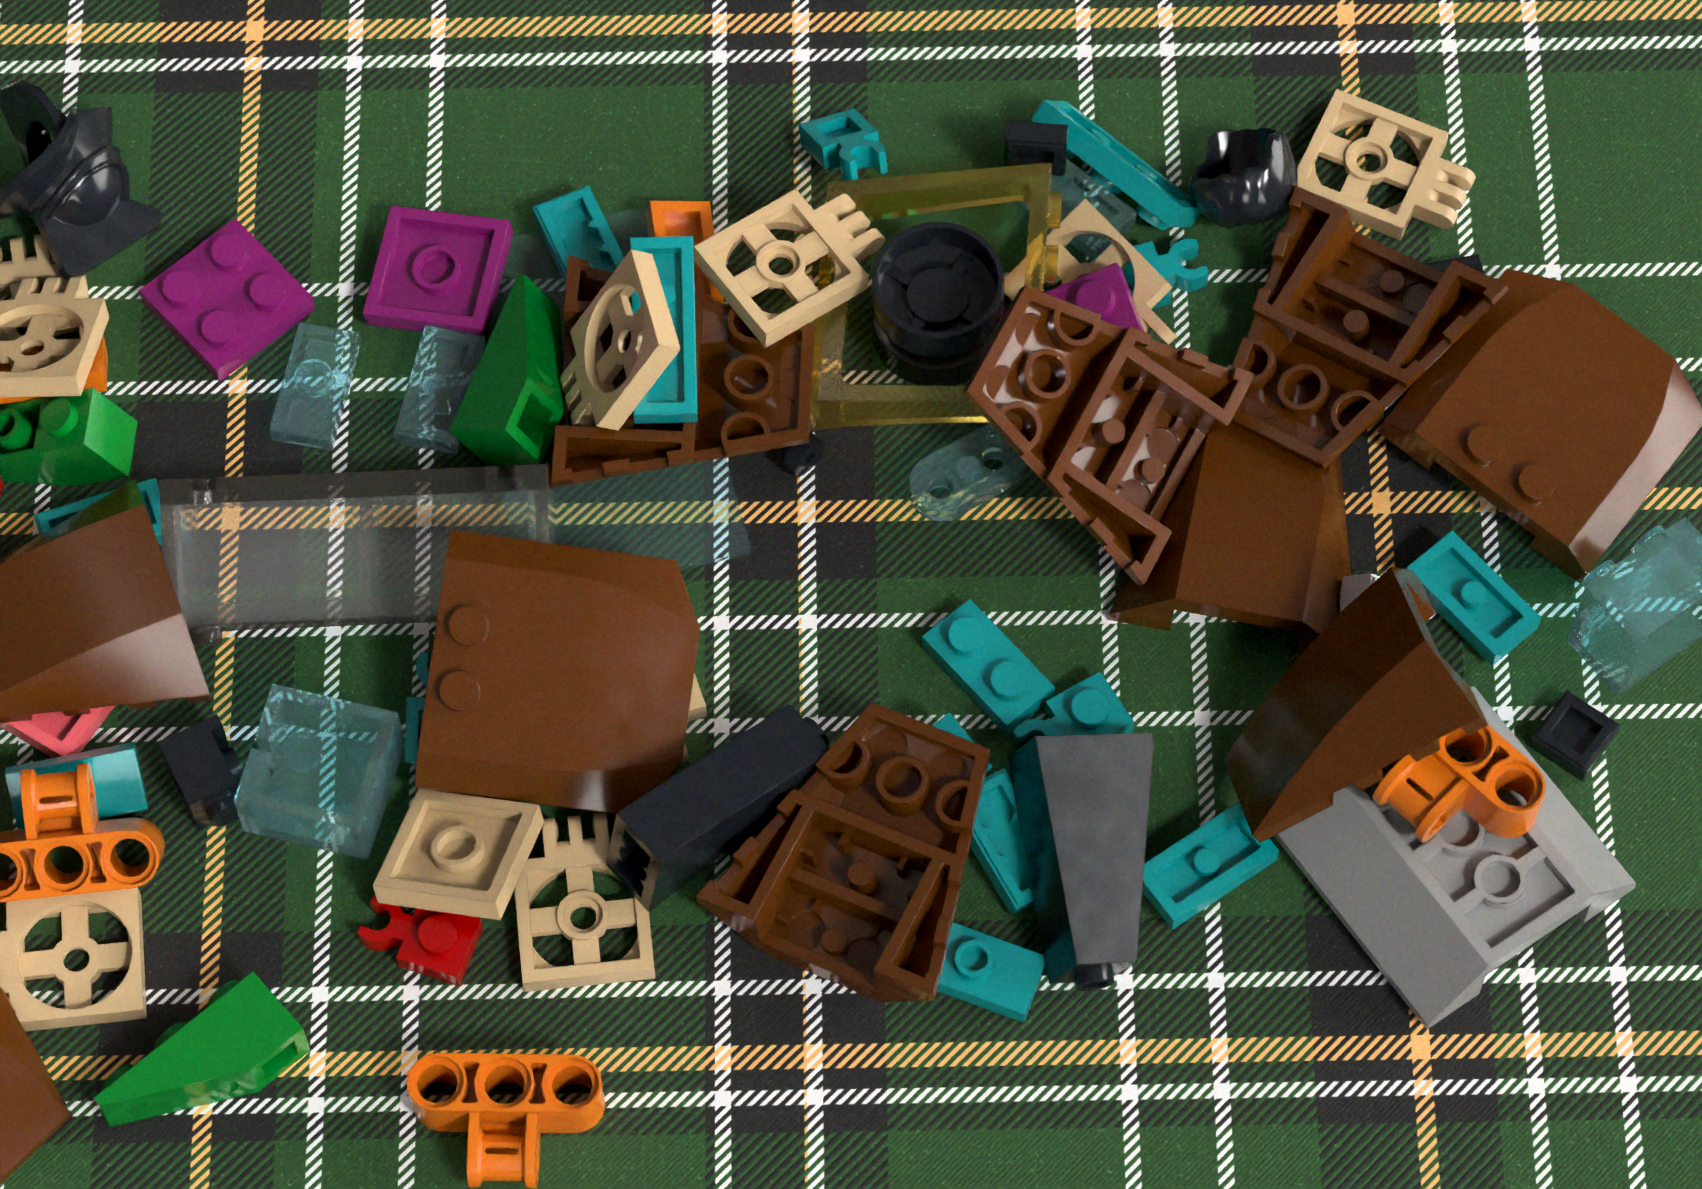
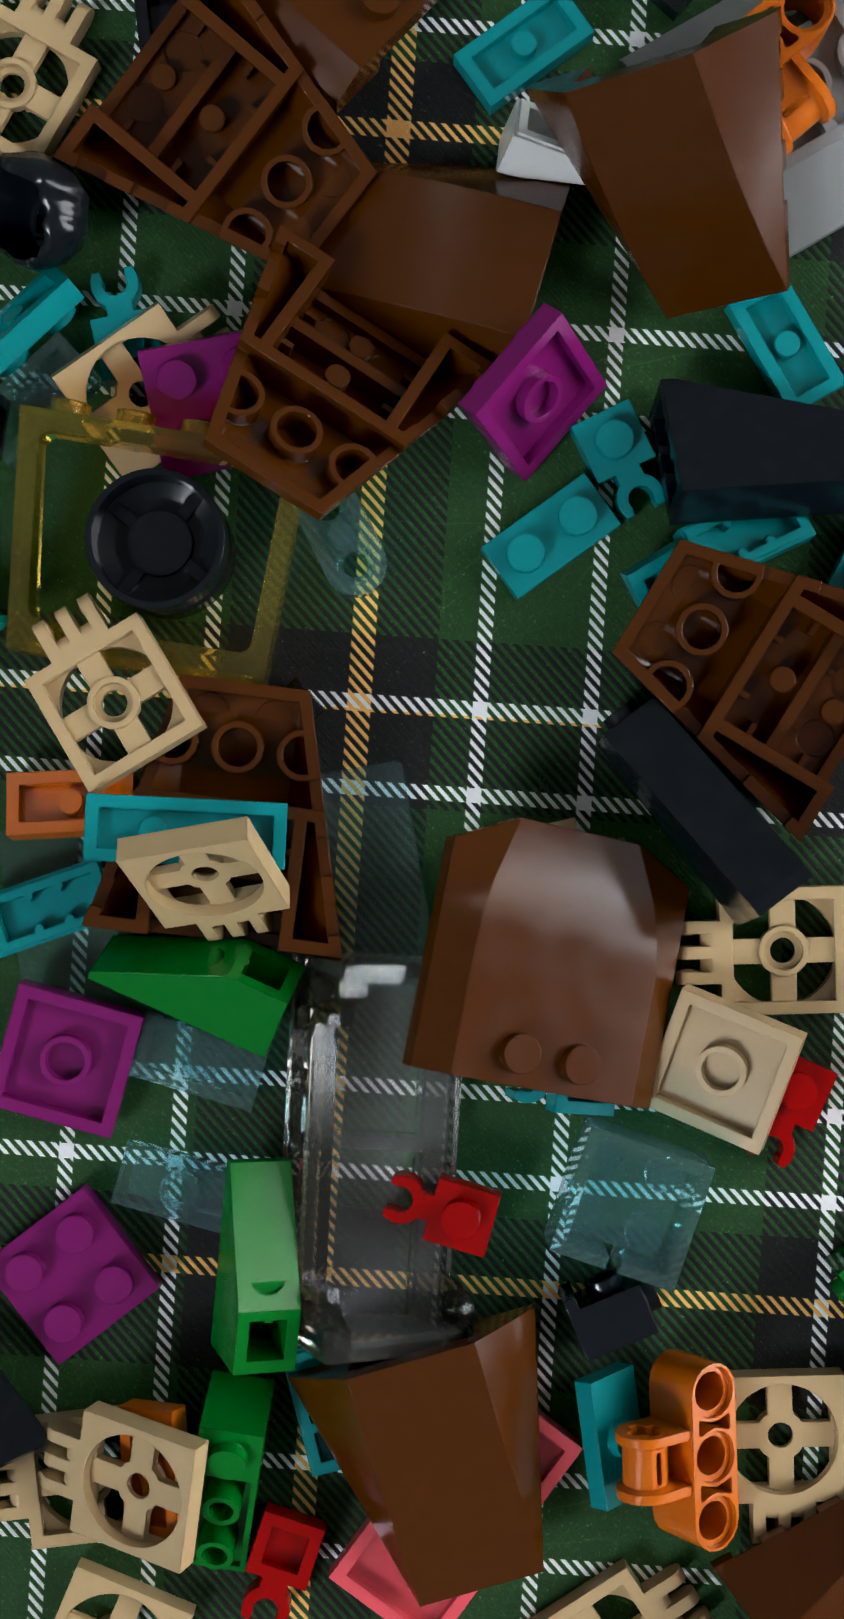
camera: 85 degrees left, 25 degrees up
none -> green slope [211,1157,301,1376]
none -> red plate [382,1170,503,1258]
none -> magenta plate [458,303,607,482]

